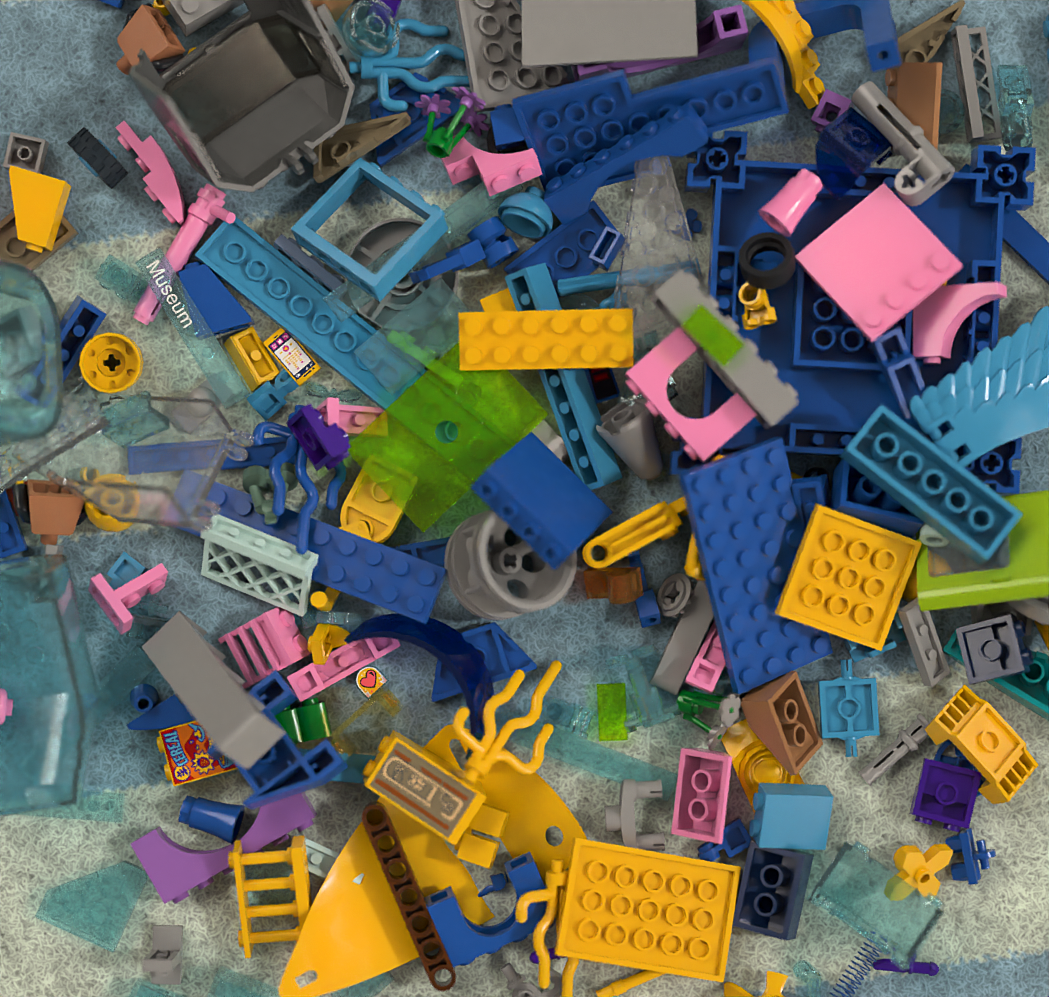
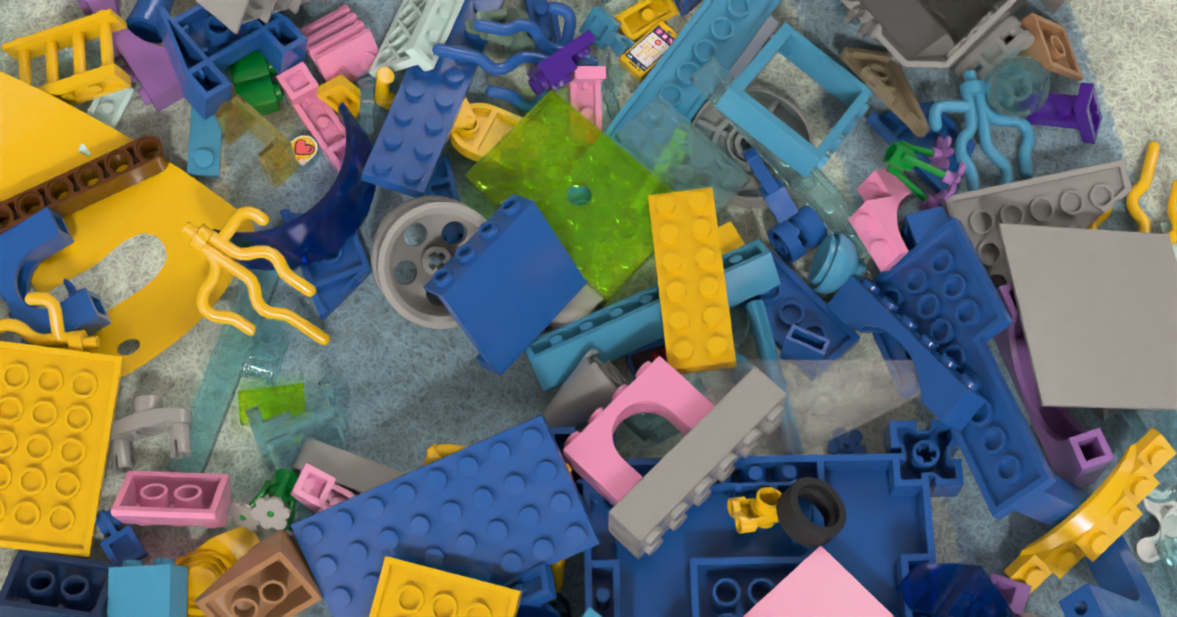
camera: 90 degrees right, 20 degrees down
slope [362,730,487,846] -> none
yellow piece [454,803,510,868] -> none
yellow plate [582,496,688,568] -> none
clear orange plate [583,567,643,604] -> none
blue piece [627,549,661,628] -> none
light grey gear [657,573,695,618] -> none
clear neon green plate [681,304,745,367] -> none
bright pink plant [758,169,823,237] -> none

